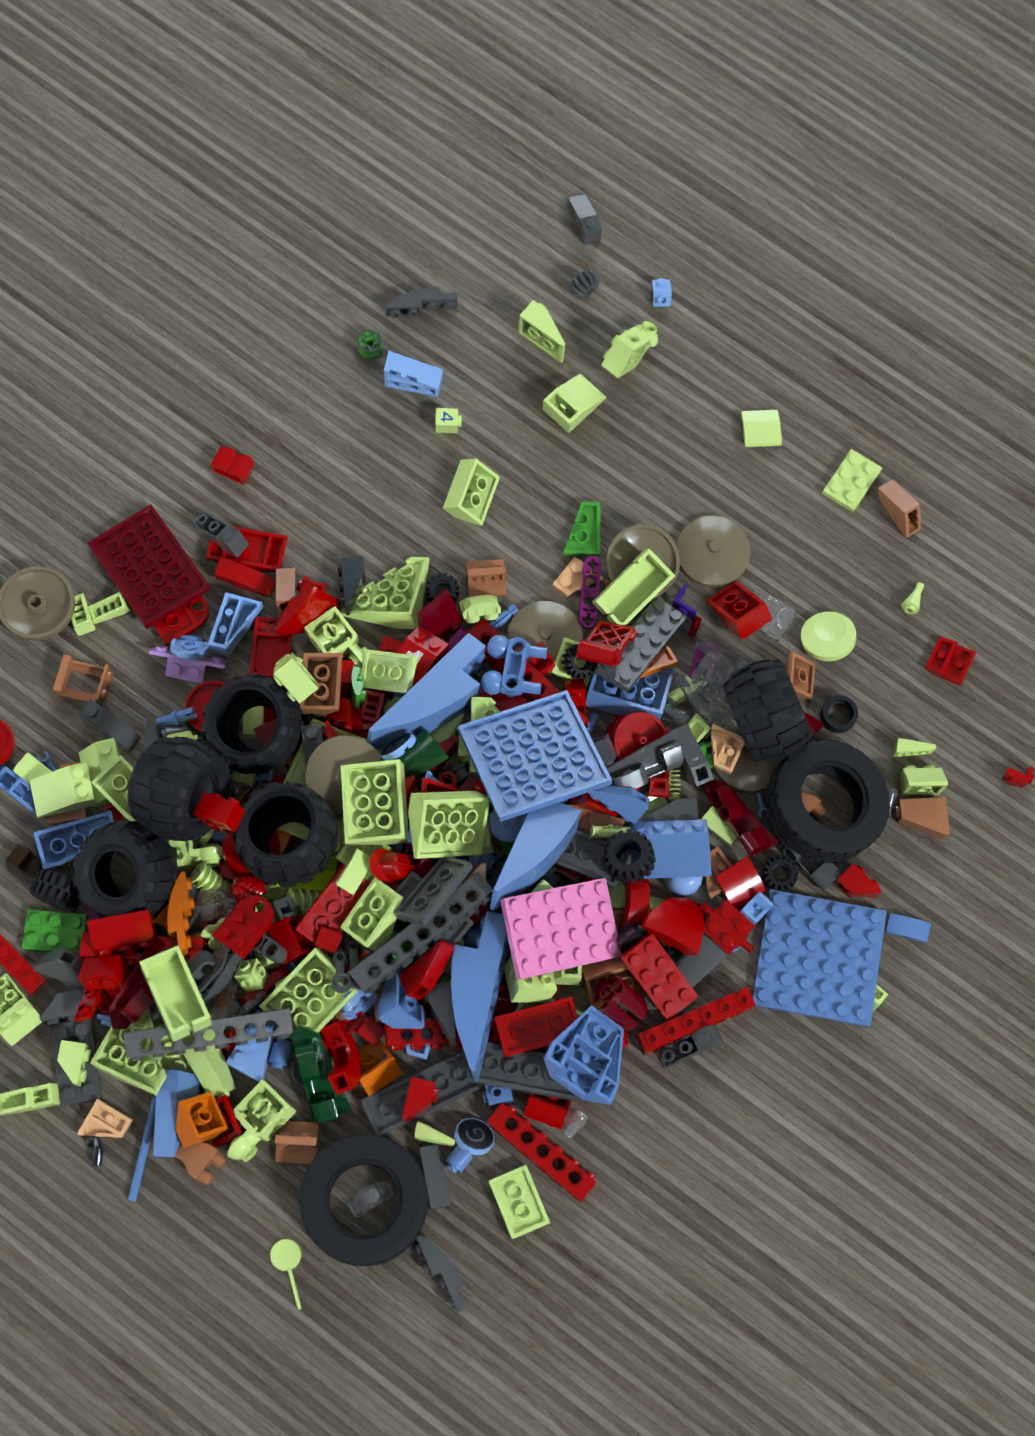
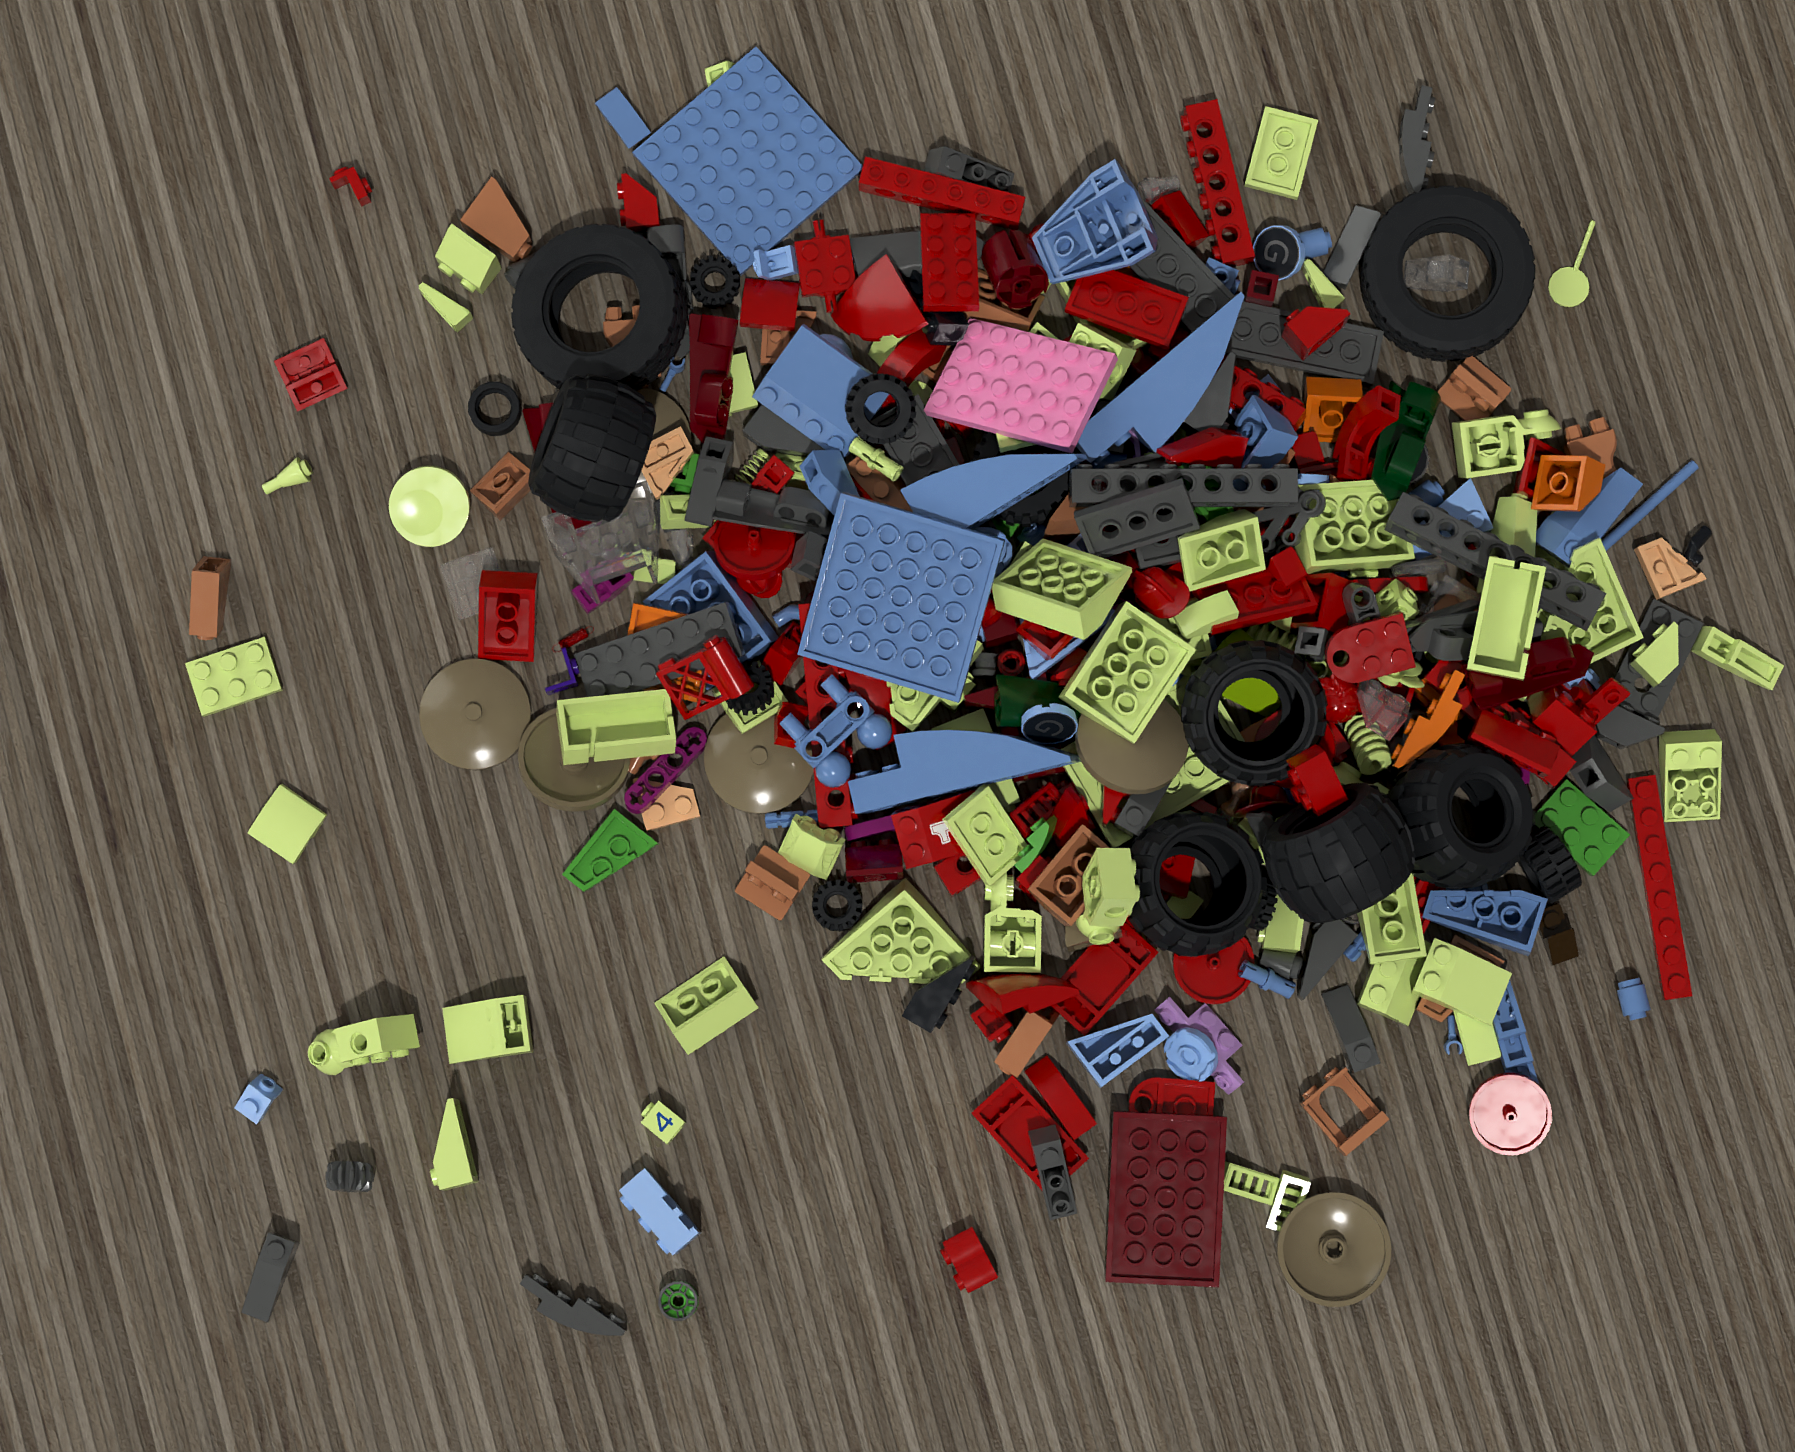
camera: 135 degrees left, 10 degrees up
none -> dark red brick [1244,270,1279,307]

